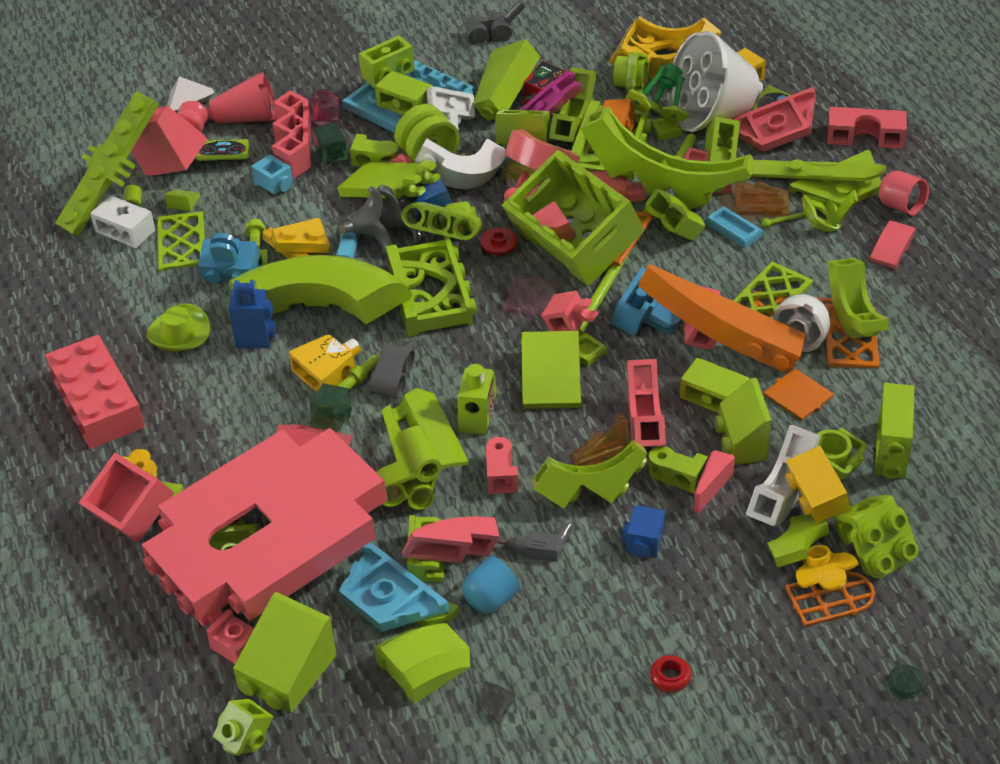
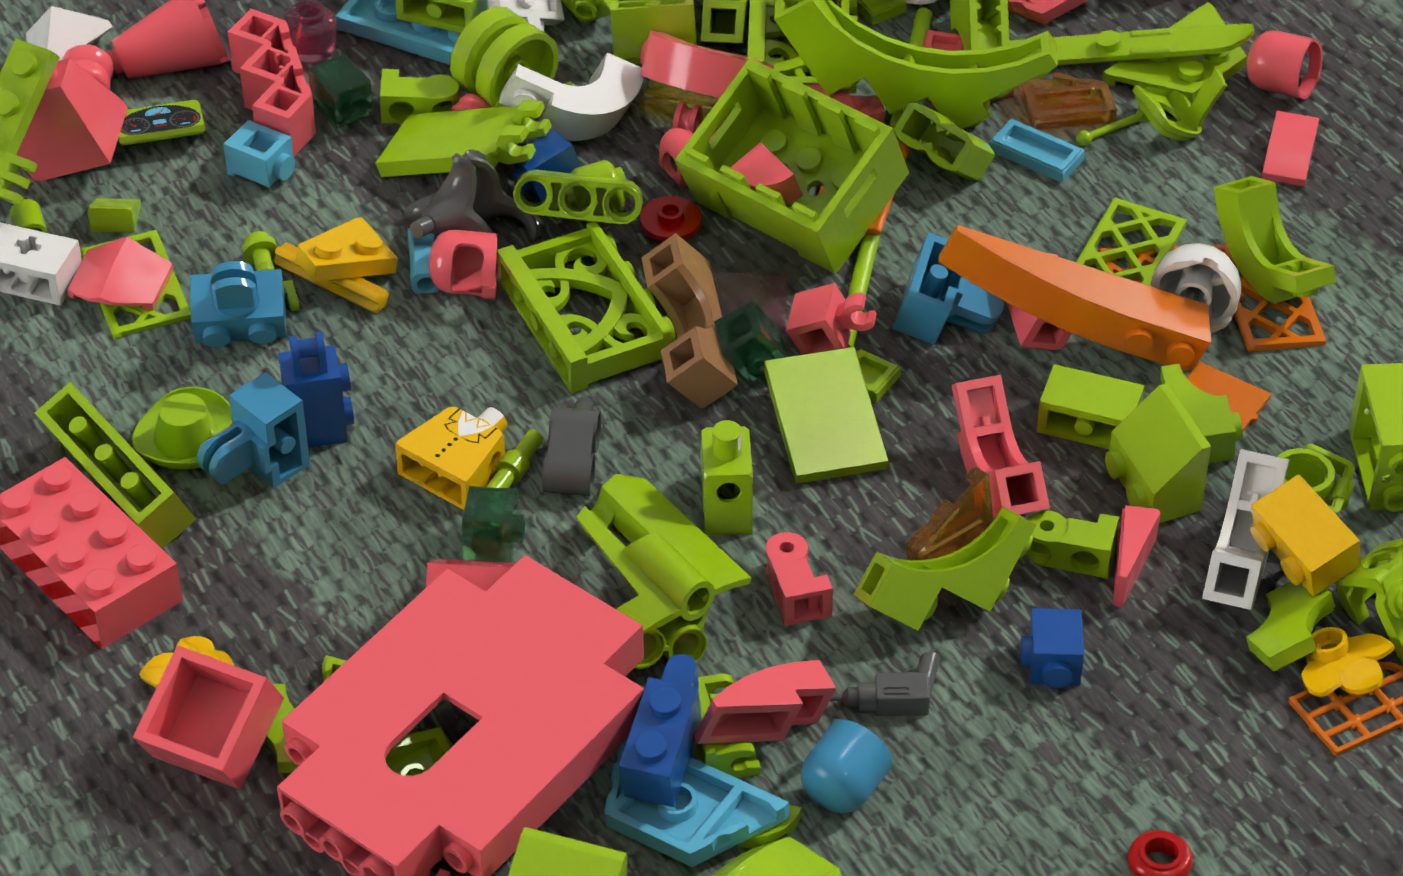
camera: 15 degrees left, 0 degrees up
lime brick [228,255,413,325] -> none
none -> lime brick [35,382,196,548]
none -> coral slope [67,237,173,311]
none -> dark azure brick [197,372,310,489]
none -> coral helmet [429,230,497,300]
none -> blue brick [619,654,702,808]
none -> medium nougat arch [641,233,738,408]
none -> clear green brick [714,300,788,382]
none -> lime arch [1160,364,1243,463]

